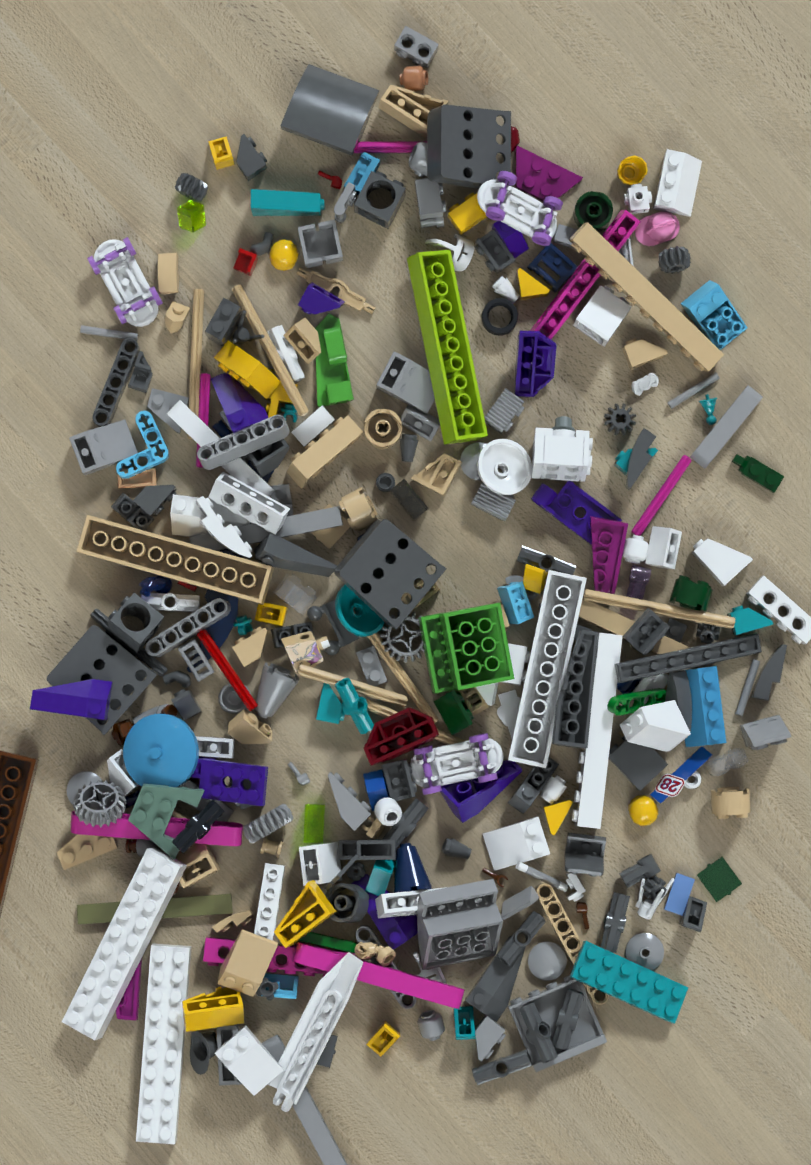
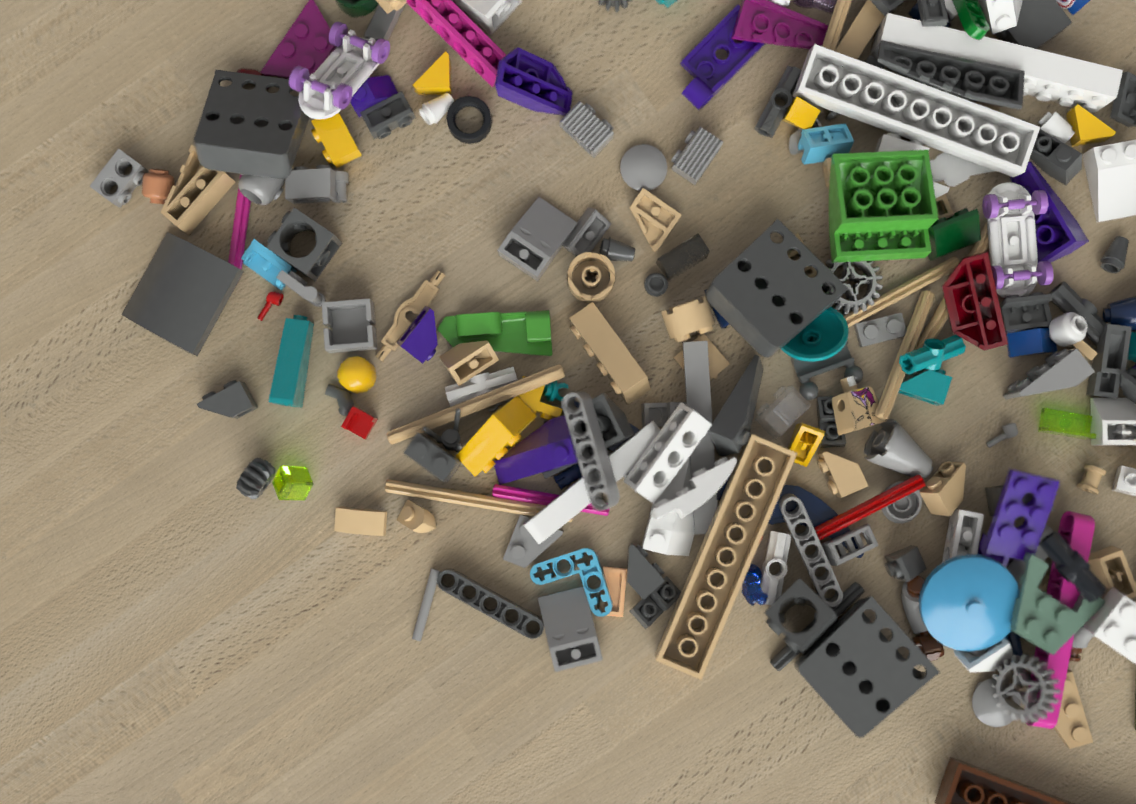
camera: 80 degrees left, 0 degrees up
dark purple wedge [30,679,113,720] -> none
white piece [87,237,163,327] -> none
dark grey slope [128,351,153,393] -> none
dark grey arm [163,670,191,688] -> none
yellow slope [208,136,235,170] -> none
teal plate [233,615,253,636] -> none
light grey gear [243,804,293,843] -> none
white slope [291,405,335,446] -> none
lime brick [407,250,488,445] -> none
white helmet [425,234,475,271] -> none
white dish [477,439,532,495] -> none
dark blue plate [527,243,578,293] -> none
white piece [531,416,593,482] -> none
yellow hair [628,795,658,826] -> none

